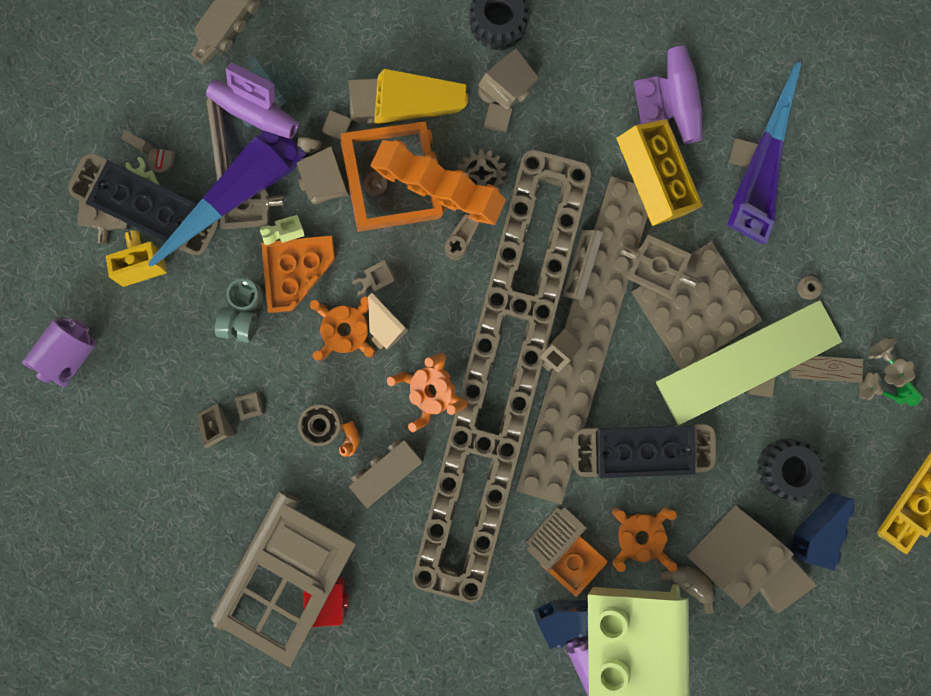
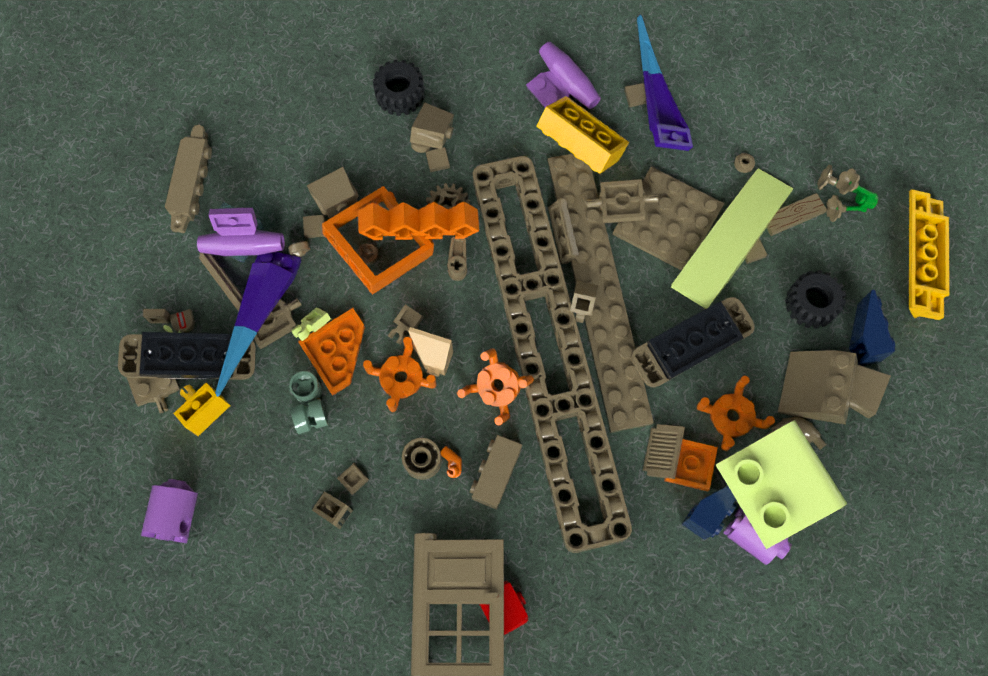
camera: 25 degrees left, 15 degrees down
dark tan torso [297,147,349,204] -> none
yellow slope [374,69,468,123] -> none

